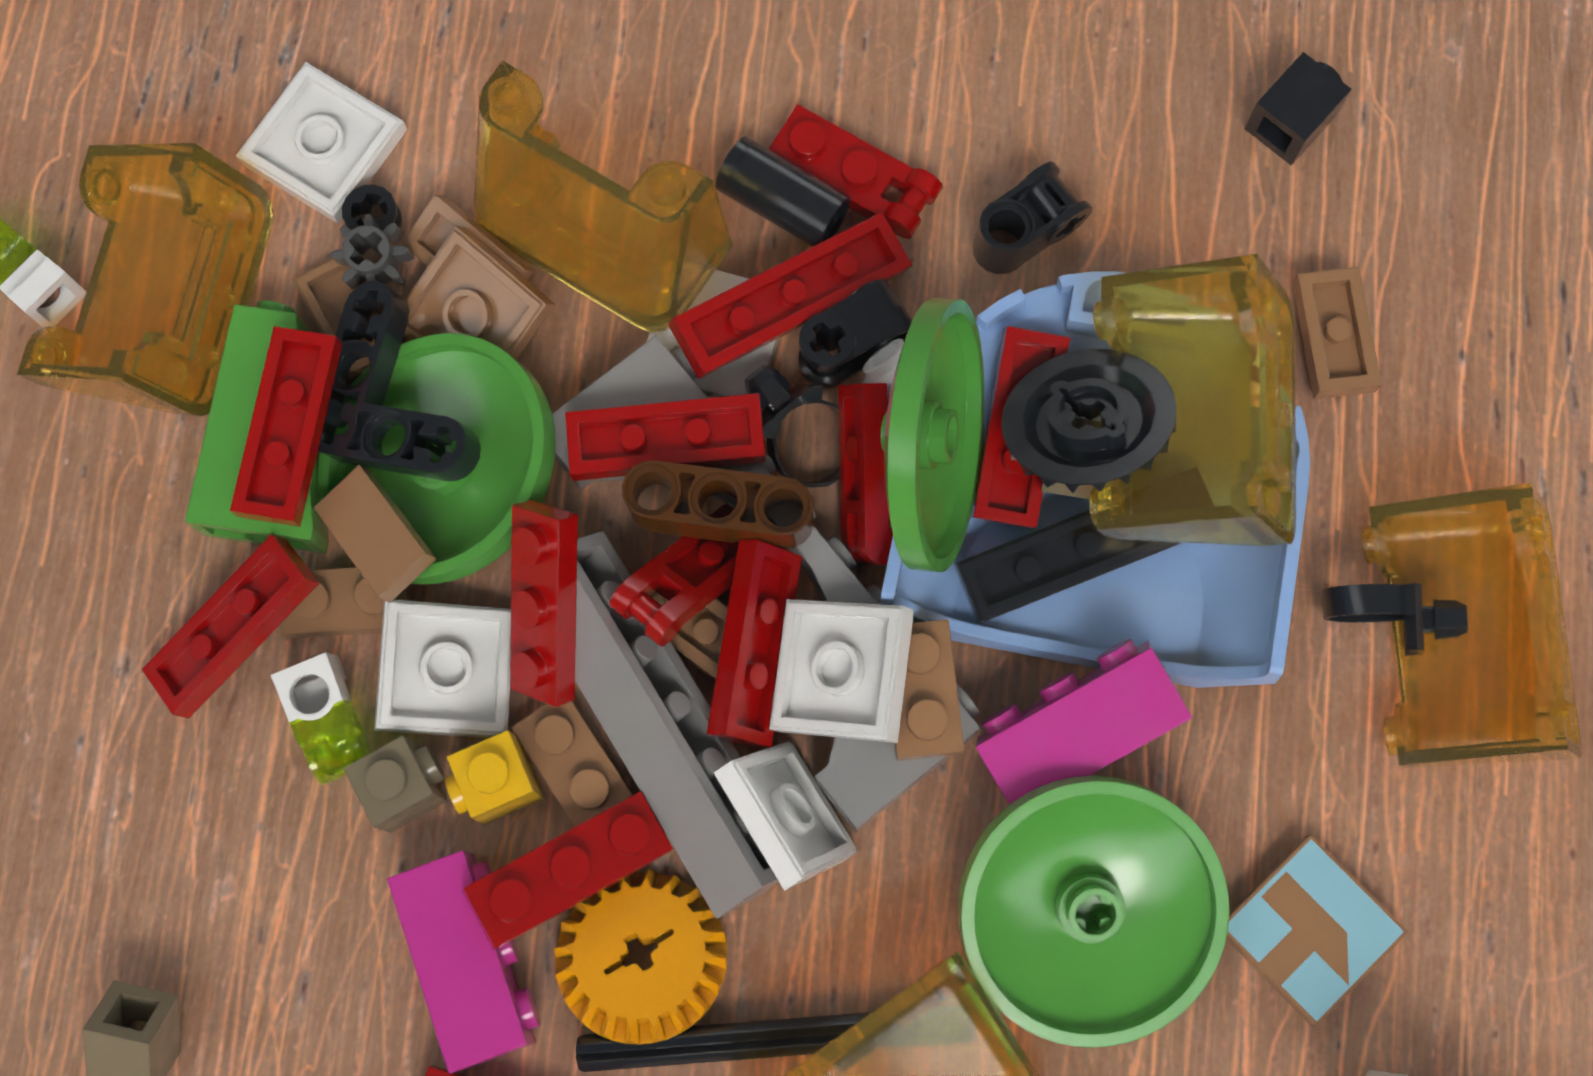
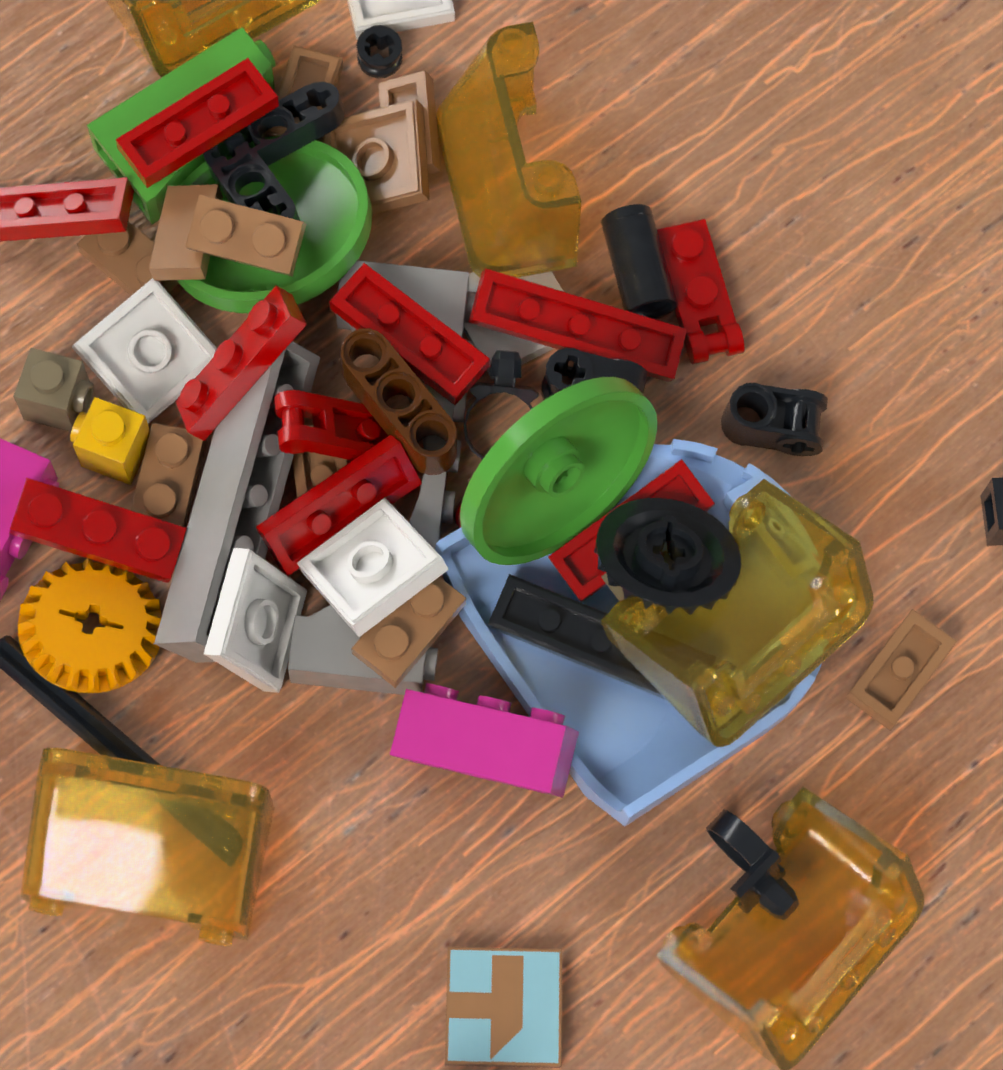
camera: 35 degrees right, 5 degrees down
leg [271,652,371,785] -> none
dark grey gear [331,214,414,289] -> none
bright green dish [957,776,1229,1048] -> none
none -> medium nougat plate [185,194,307,277]

